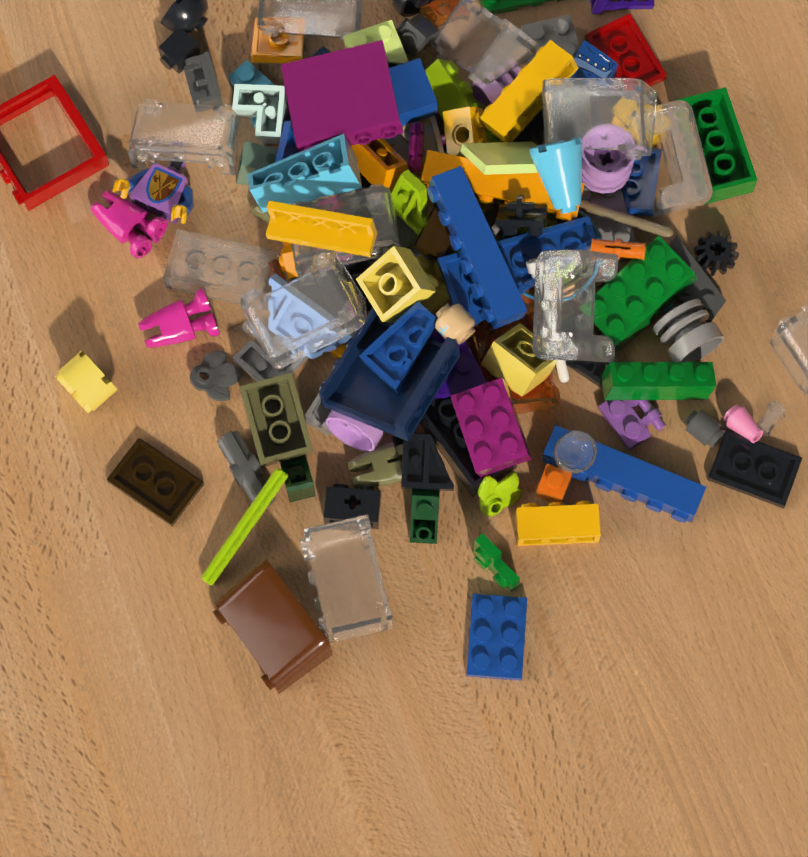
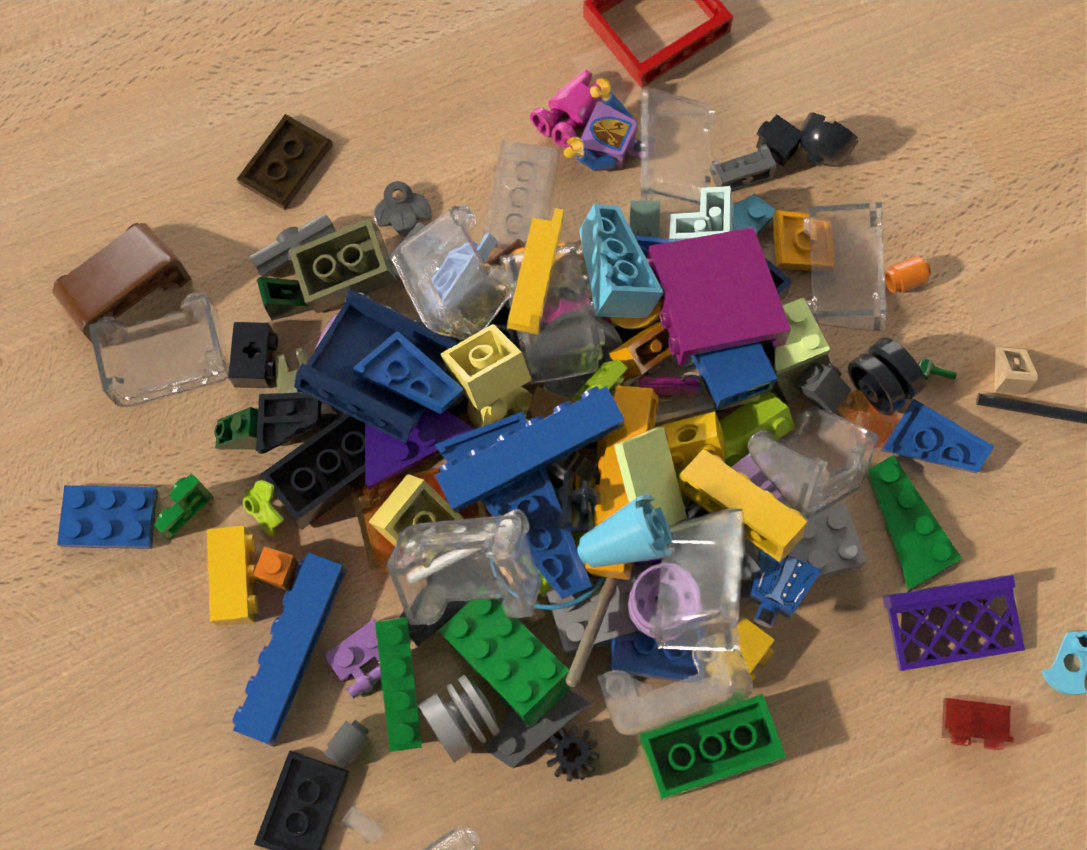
camera: 90 degrees right, 0 degrees up
light yellow brick [55,350,118,413] -> none
dark pink piece [138,288,220,348] -> none
lime axle [201,468,288,585] -> none
tan head [435,304,475,345] -> none
magenta brick [450,378,532,477] -> none
clear hair [553,430,598,474] -> none
red plate [584,13,667,100] -> none
orange pin [591,238,646,260] -> none
bright pink cone [724,405,763,443] -> none

